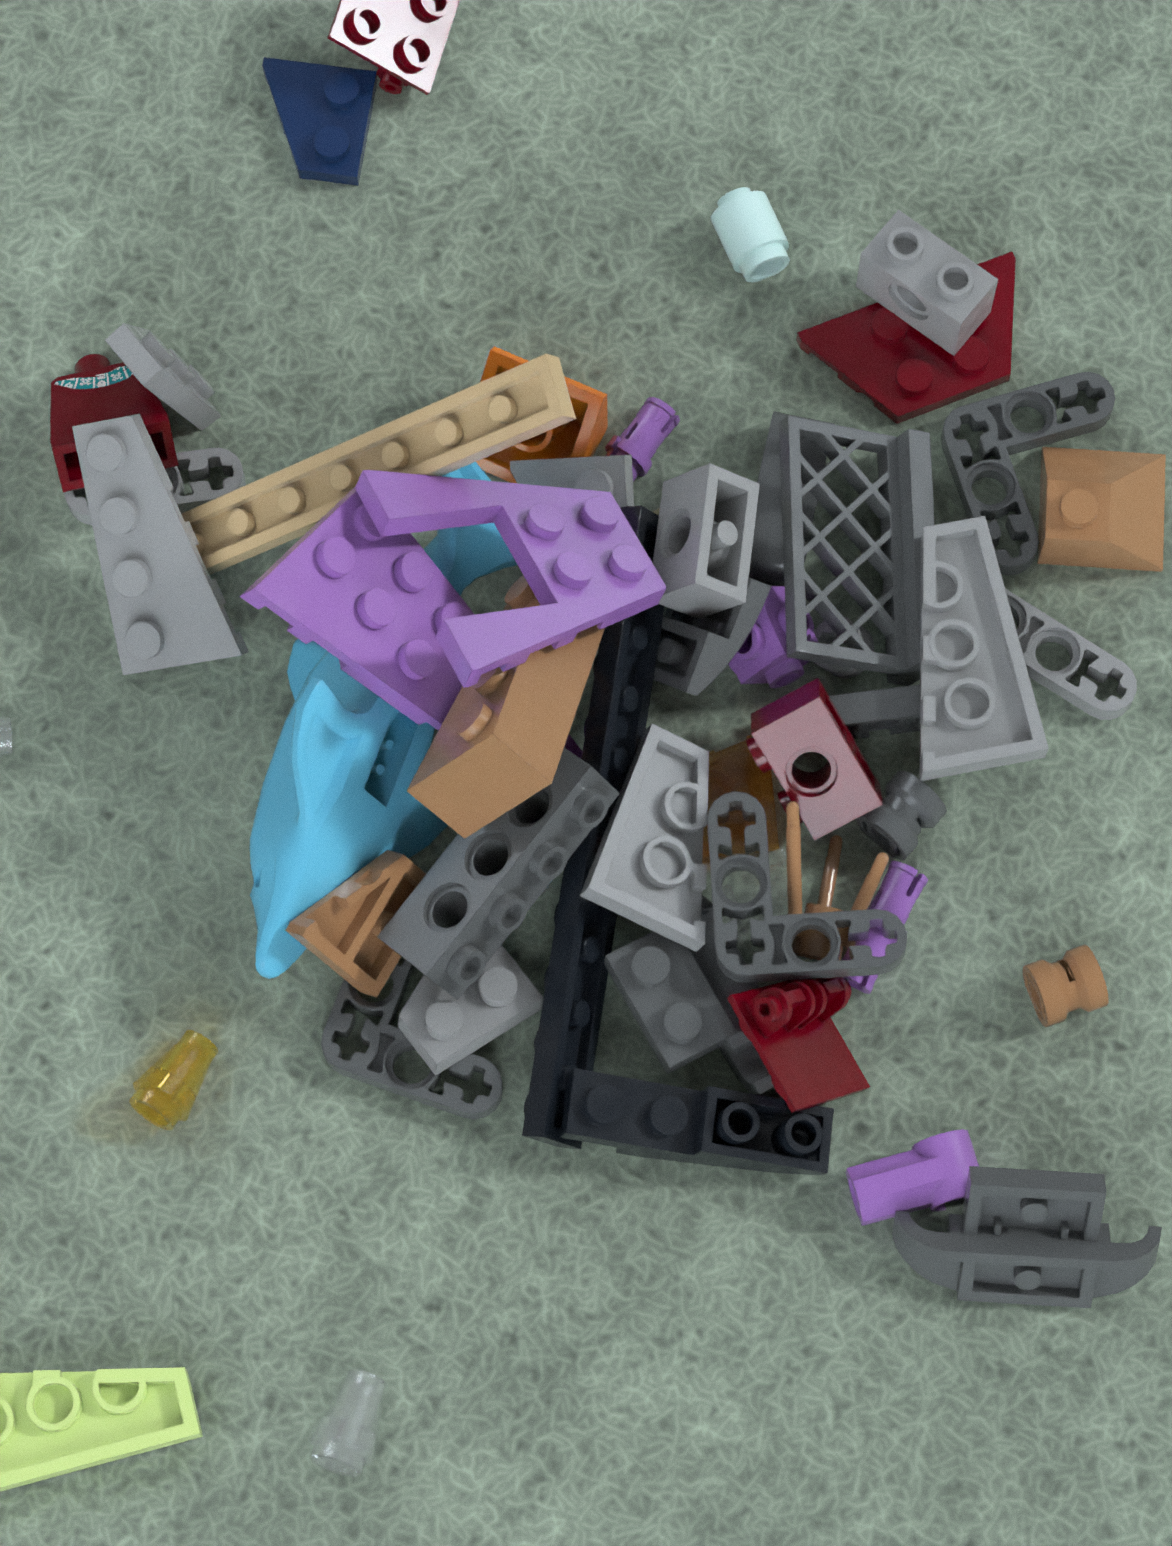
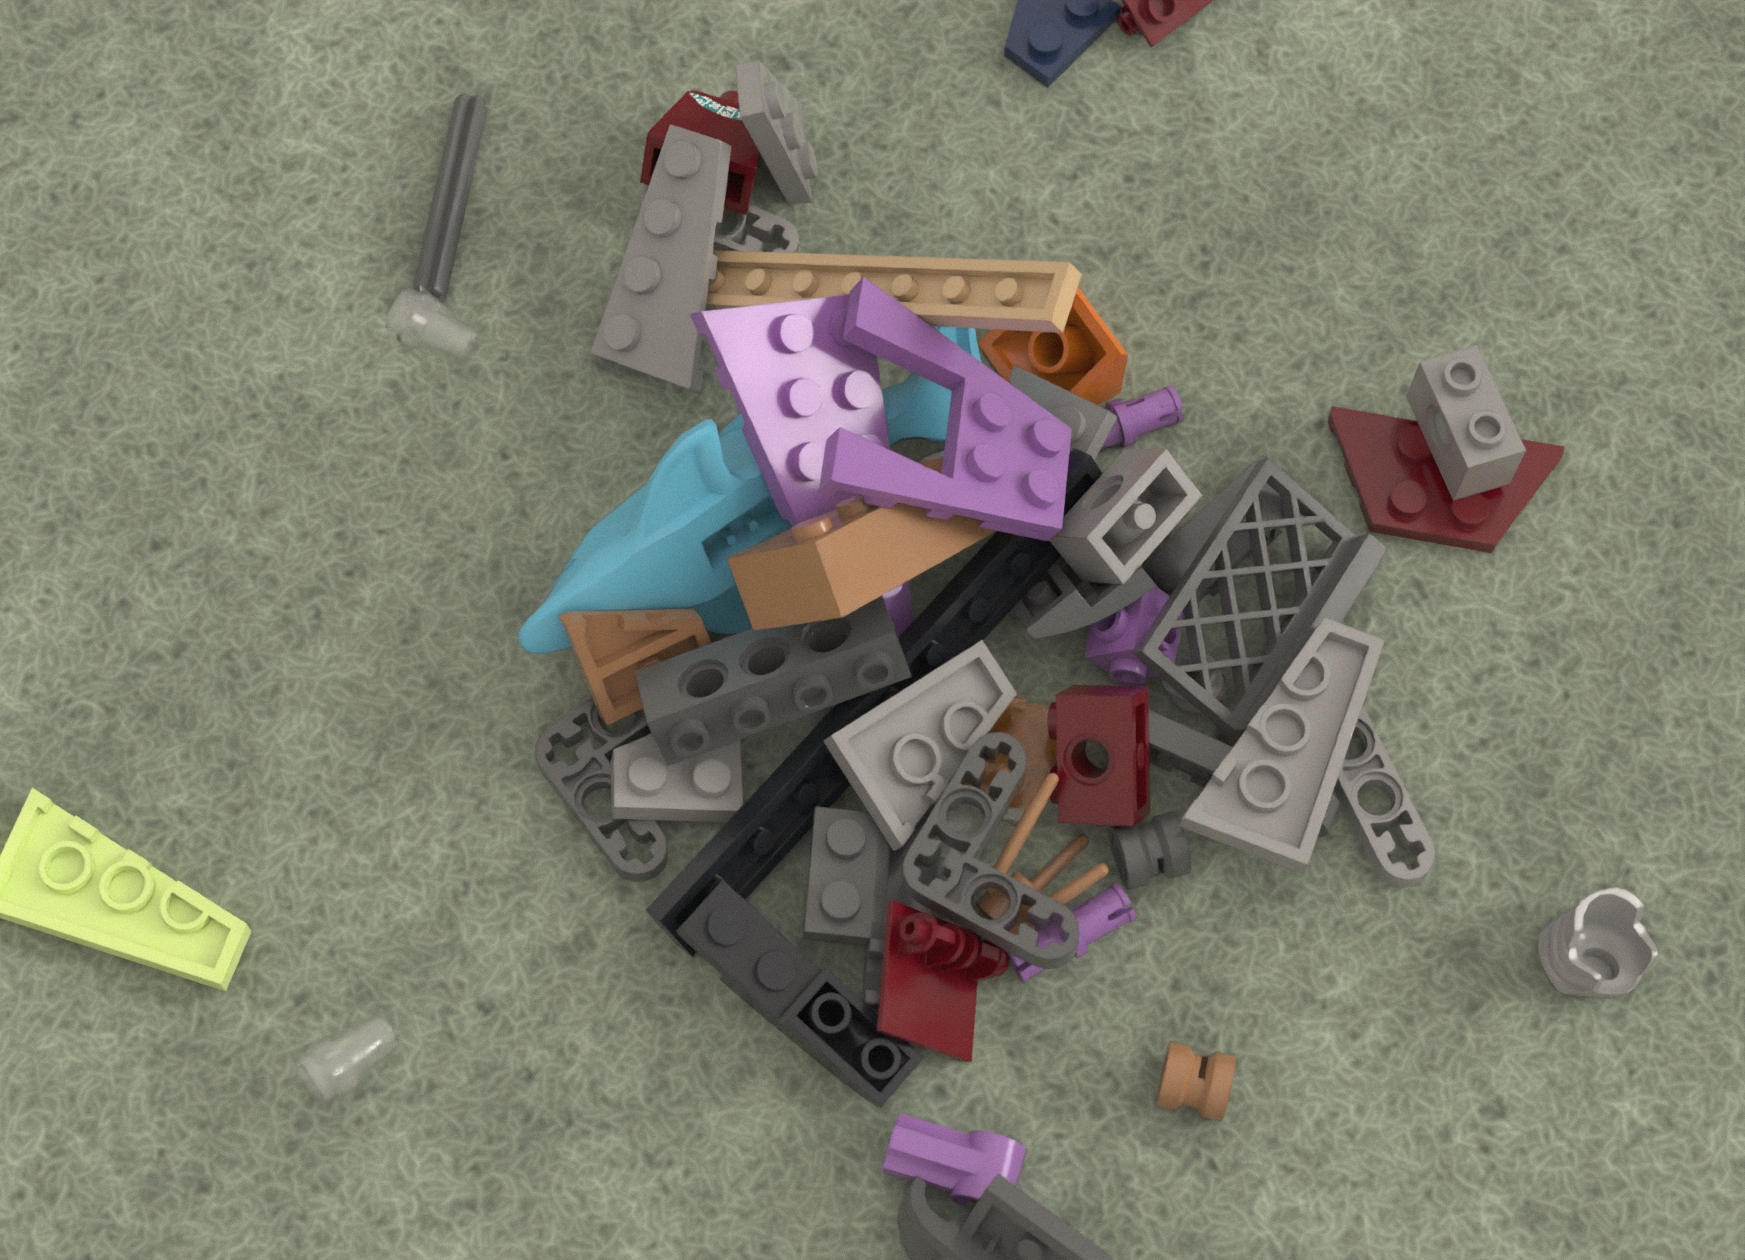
camera: 30 degrees right, 5 degrees down
clear yellow cone [129,1030,218,1130] -> none
light aqua brick [711,187,790,283] -> none
dark grey beam [941,372,1115,576] -> none
medium nougat slope [1037,447,1166,572] -> none

